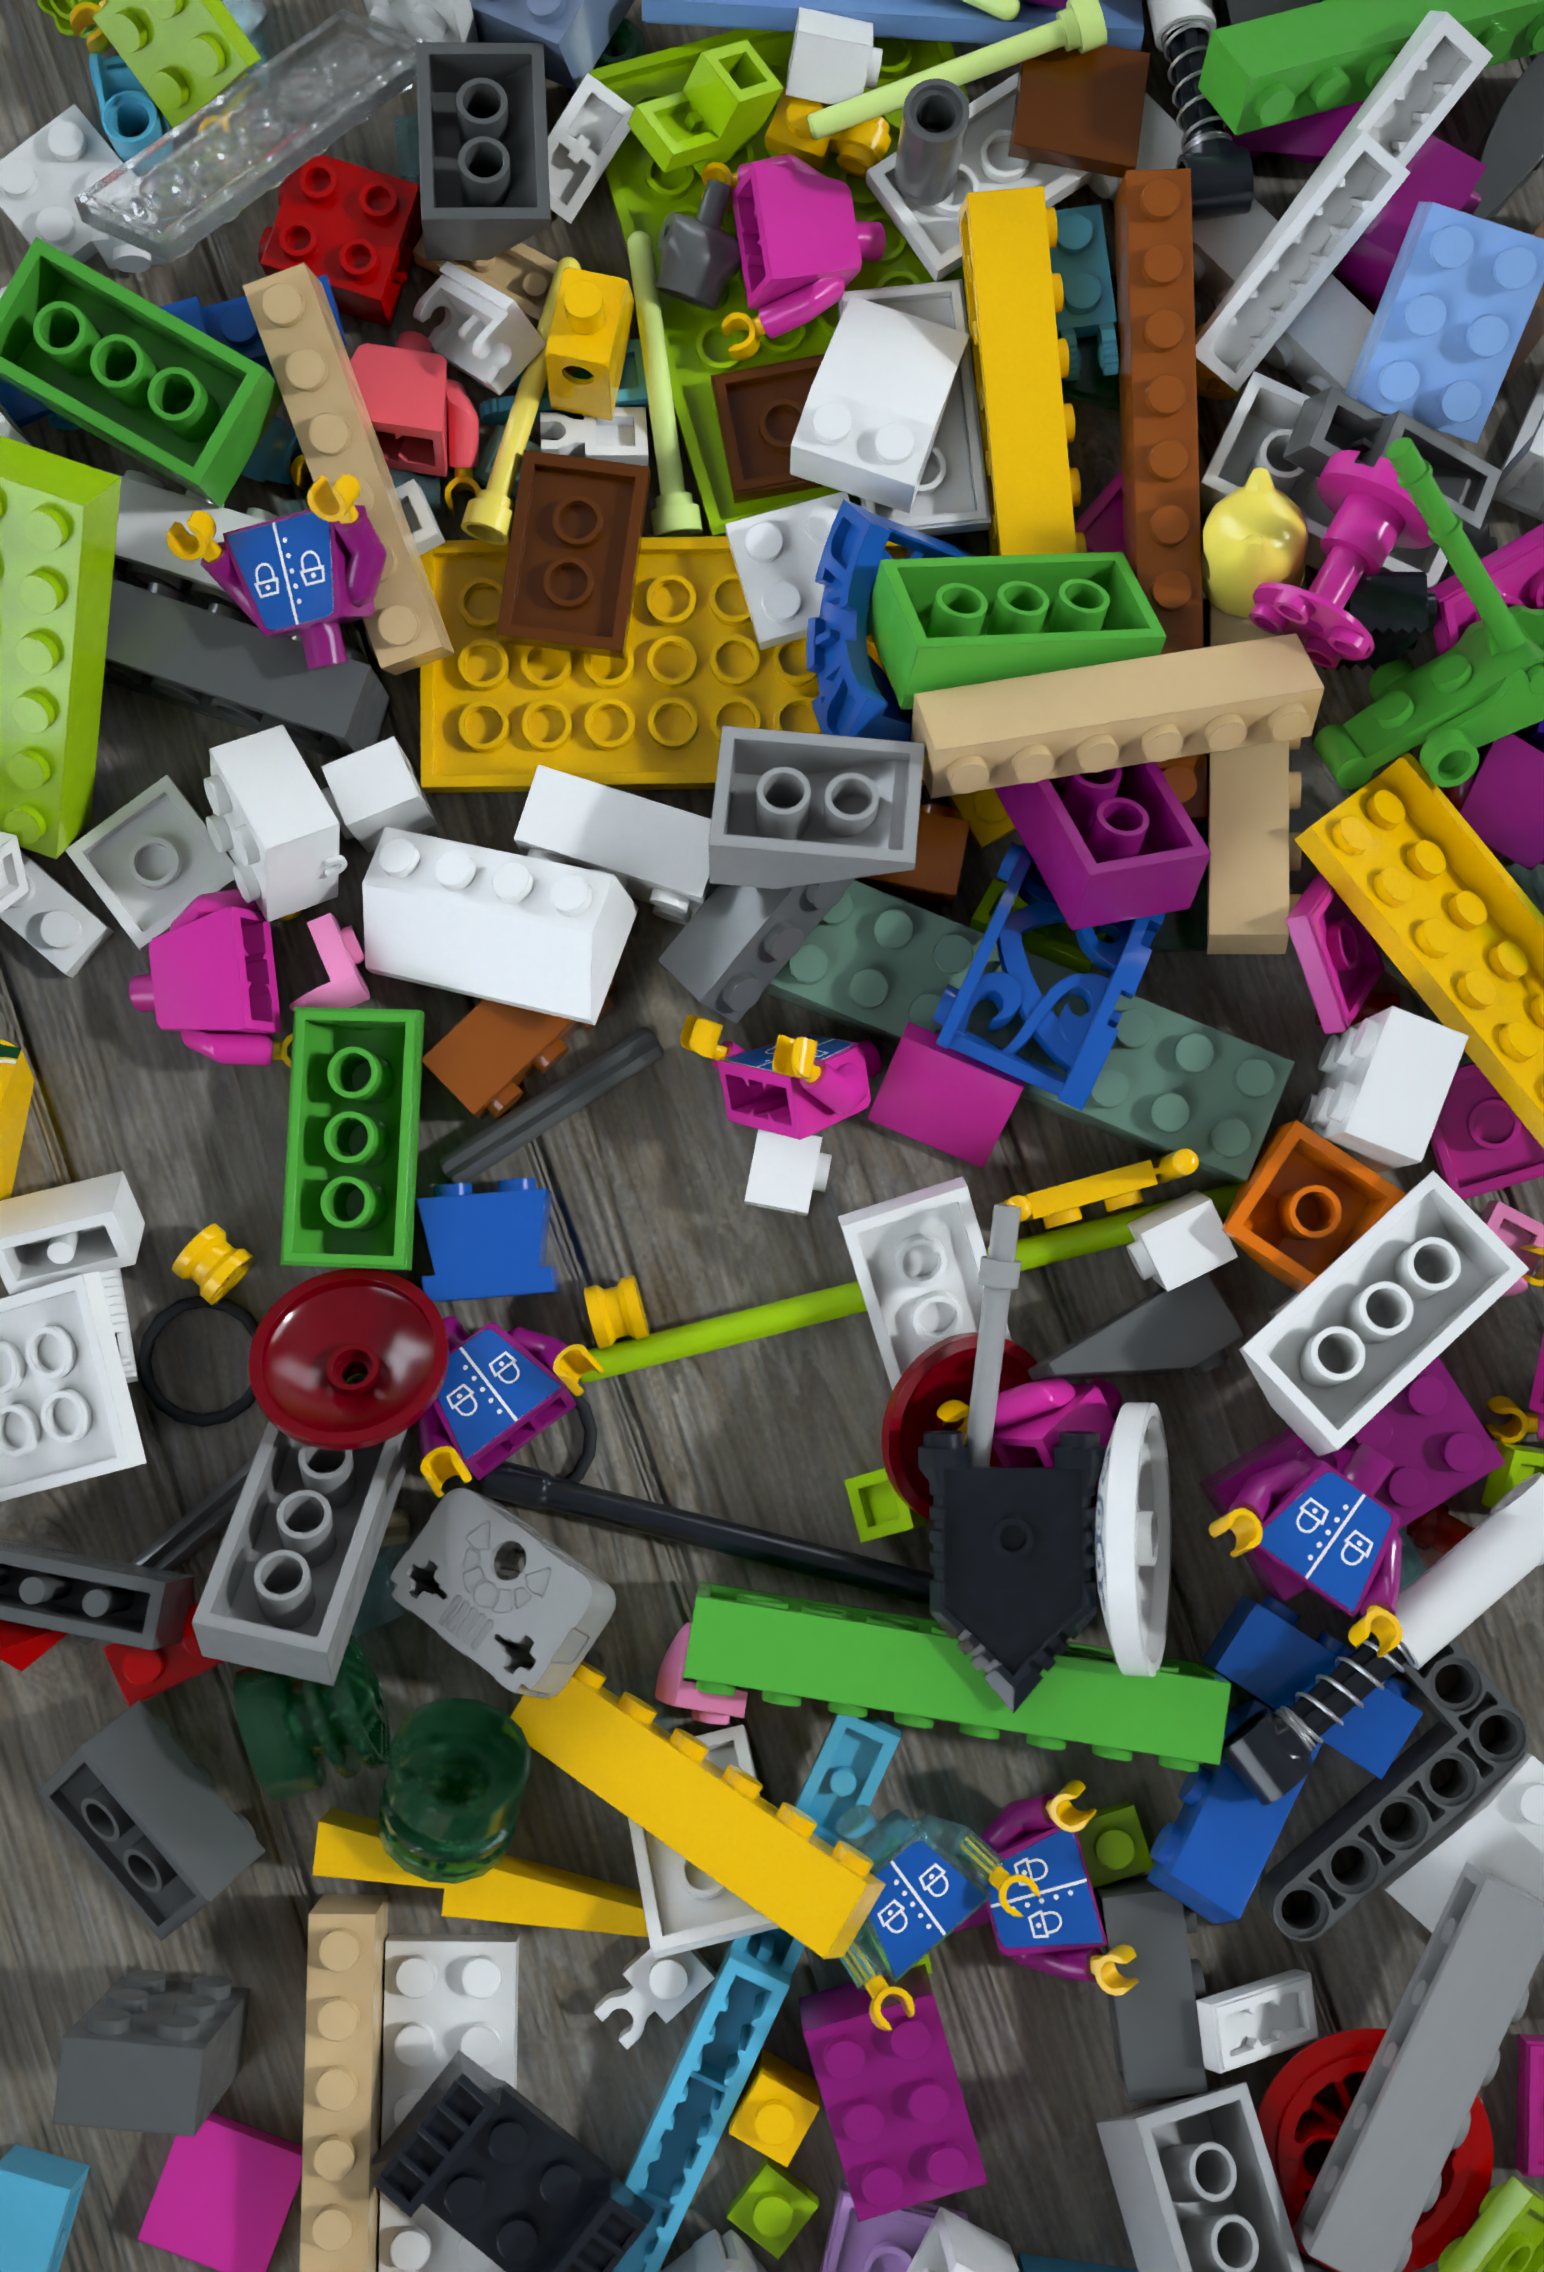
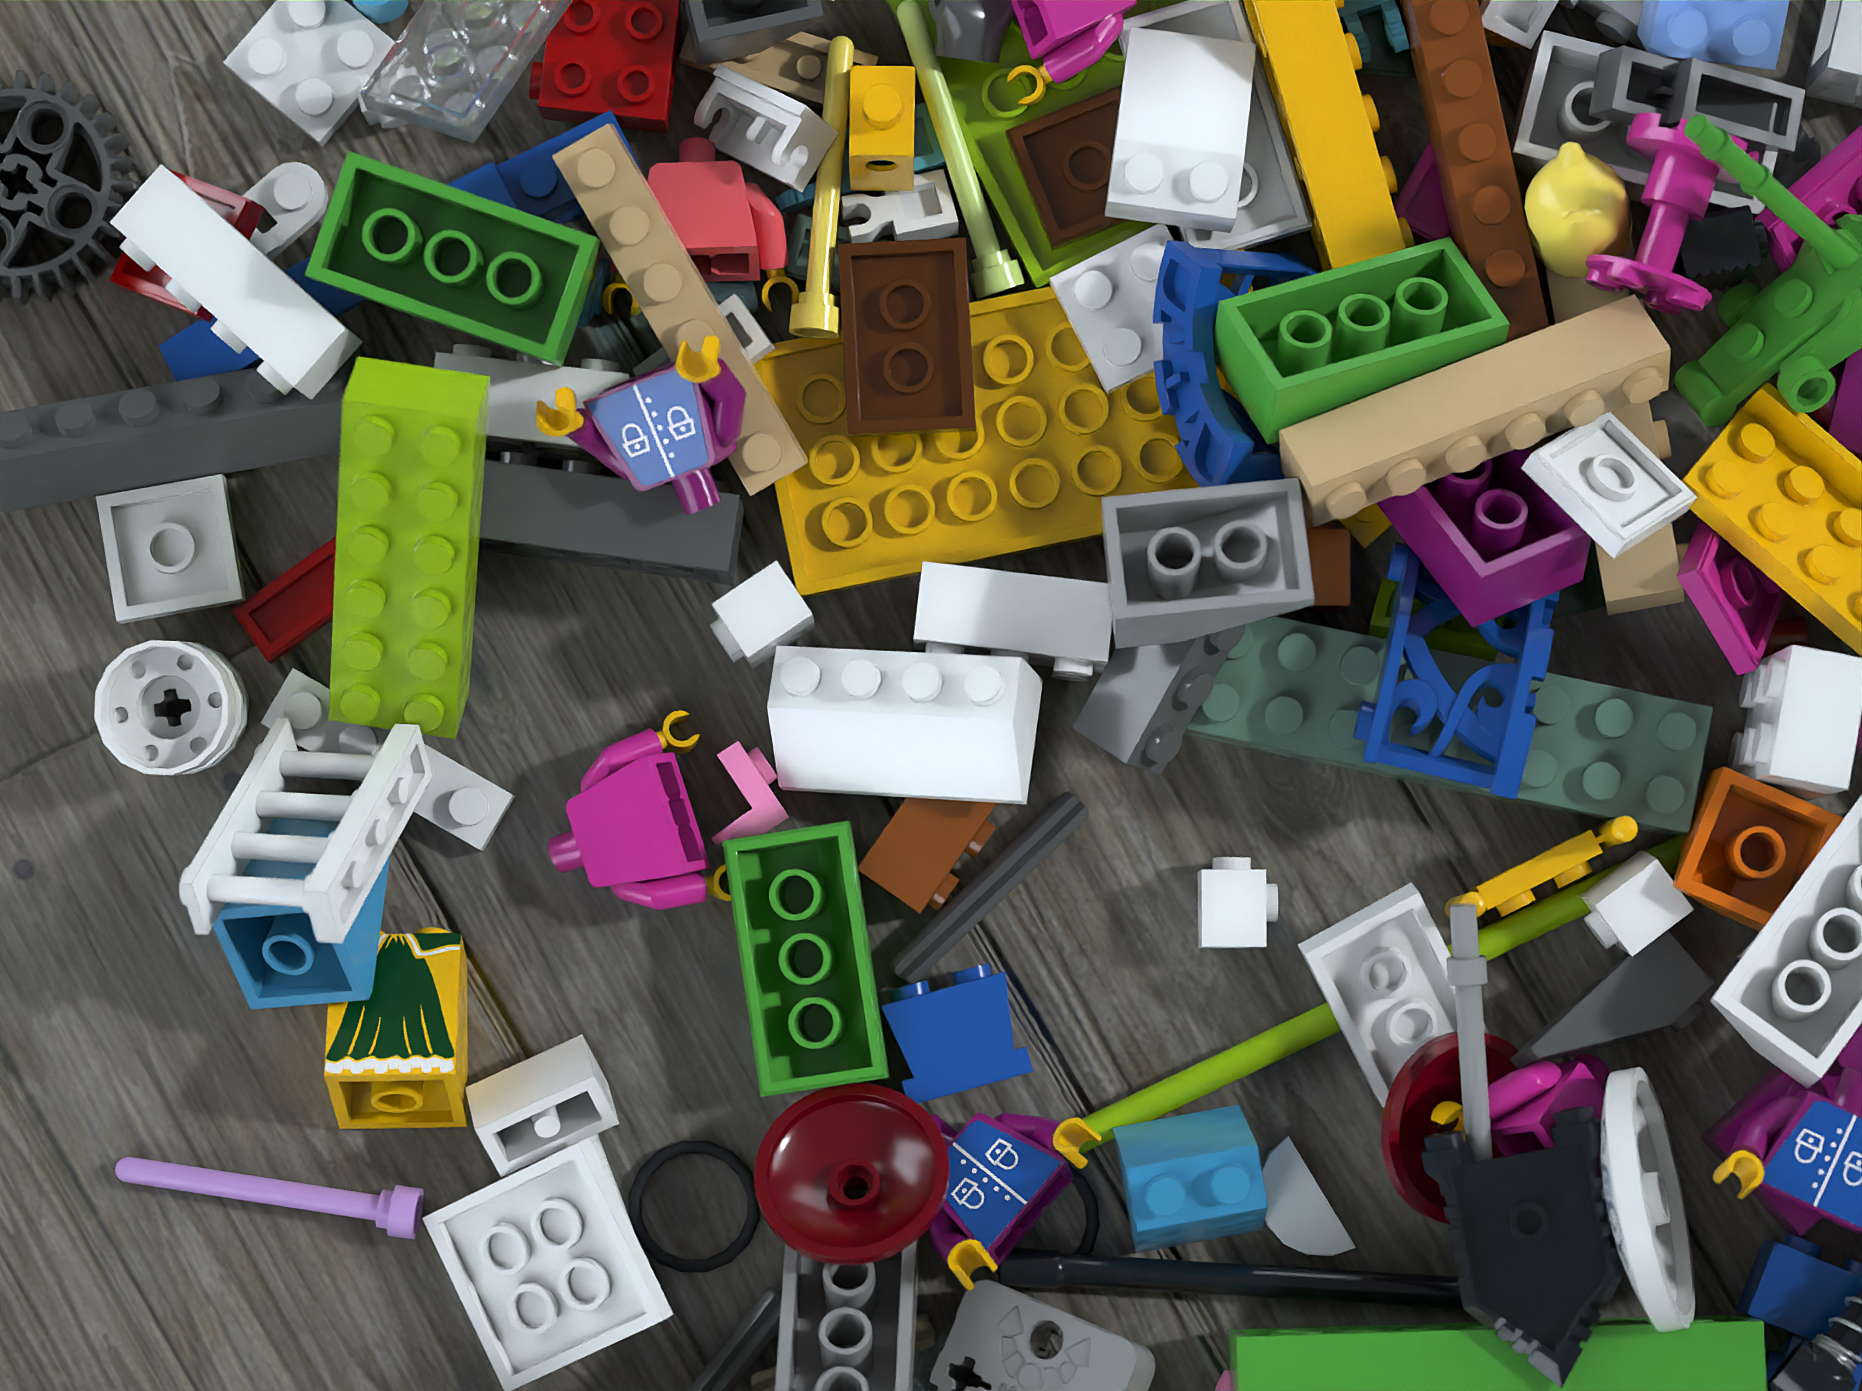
camera: 10 degrees left, 0 degrees up
white plate [65,775,237,953] -> none
yellow wheel [171,1223,255,1305] -> none
white brick [204,724,348,923] -> none
yellow wheel [584,1275,650,1349] -> none
dark pink torso [680,1014,881,1140] -> none
lime plate [844,1468,927,1543] -> none
dark pink tile [867,1022,1026,1168] -> none
none -> dark azure slope [1113,1104,1268,1254]
none -> white tile [1262,1136,1356,1256]
none -> white tile [1521,412,1697,559]

